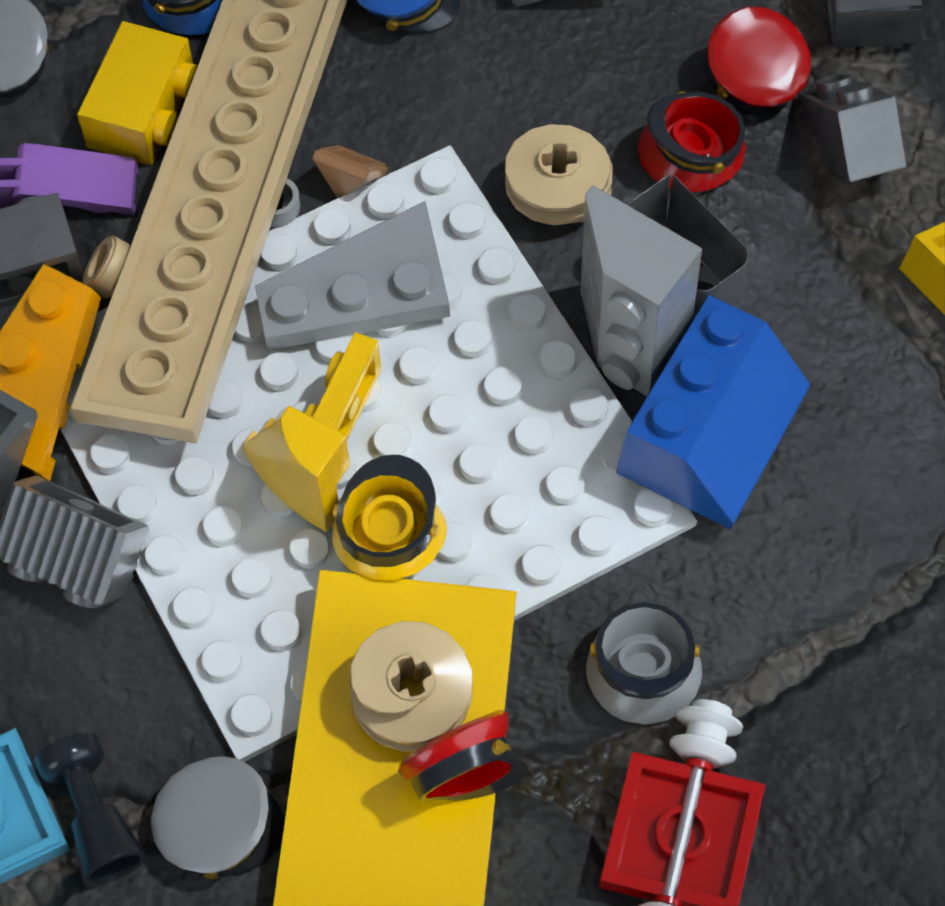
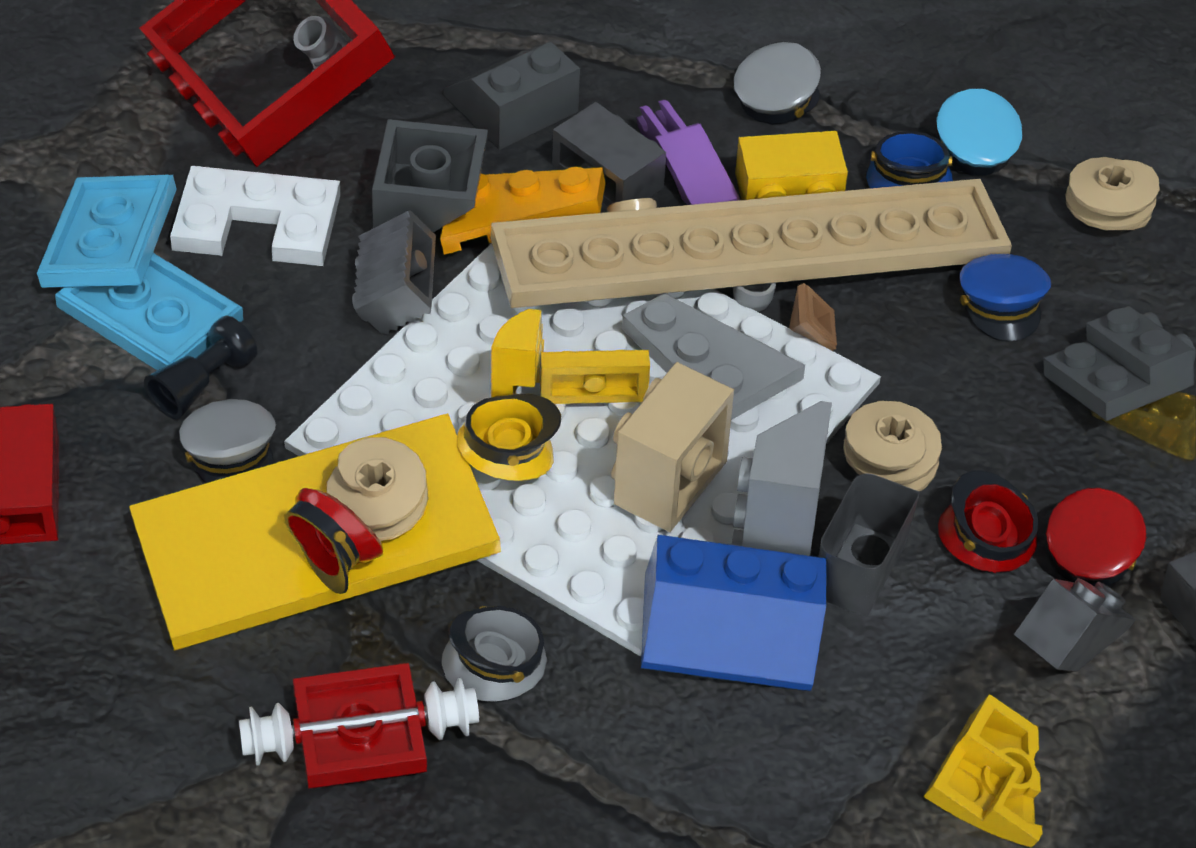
camera: 60 degrees right, 15 degrees down
none -> tan brick [611,362,734,533]

